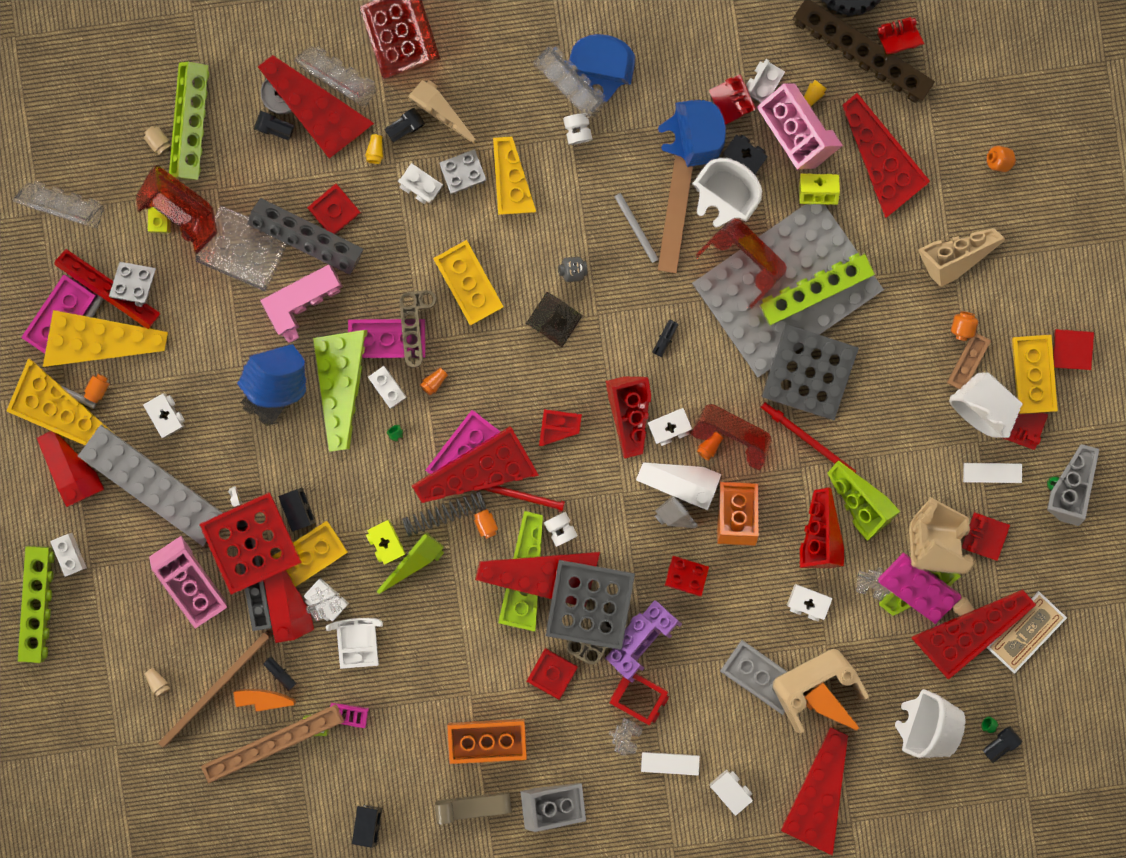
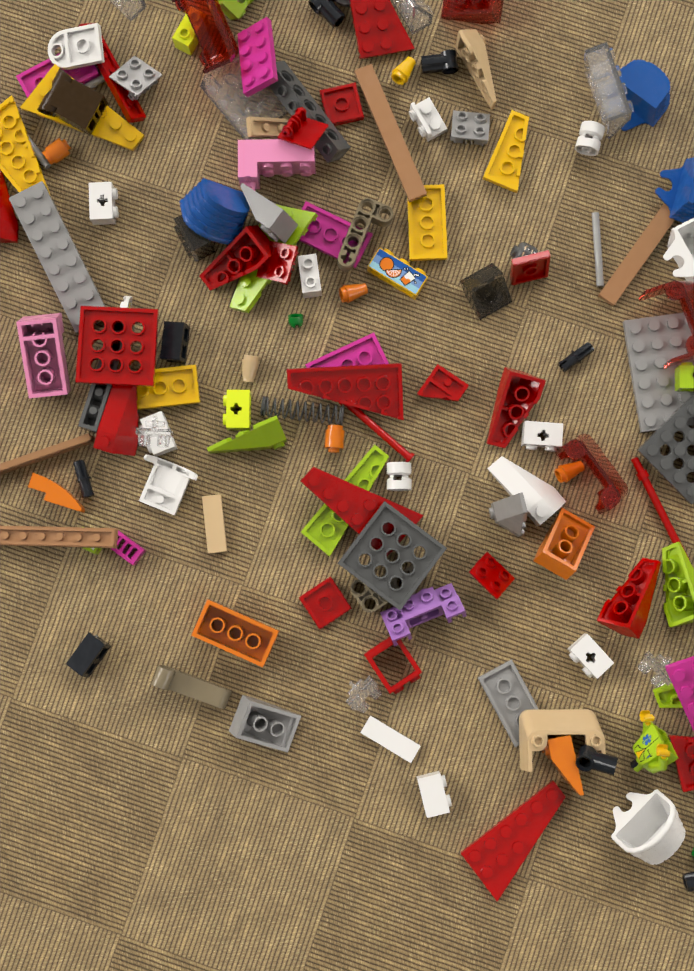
camera: 30 degrees right, 5 degrees down
none -> dark brown piece [37,68,108,136]
none -> white plate [48,23,105,70]
none -> red wedge [199,225,271,291]
none -> tan tile [202,494,228,554]
none -> dark pink plate [237,17,278,97]
none -> light grey slope [240,183,298,243]
none -> tan cone [242,355,260,383]
none -> tan tile [246,116,289,139]
none -> red hinge [256,241,299,285]
none -> red hinge [277,107,329,150]
none -> medium nougat tile [354,64,427,203]
none -> brick [367,247,428,300]
none -> red tile [510,250,551,285]
none -> black piece [576,745,618,776]
none -> lime torso [630,710,678,773]

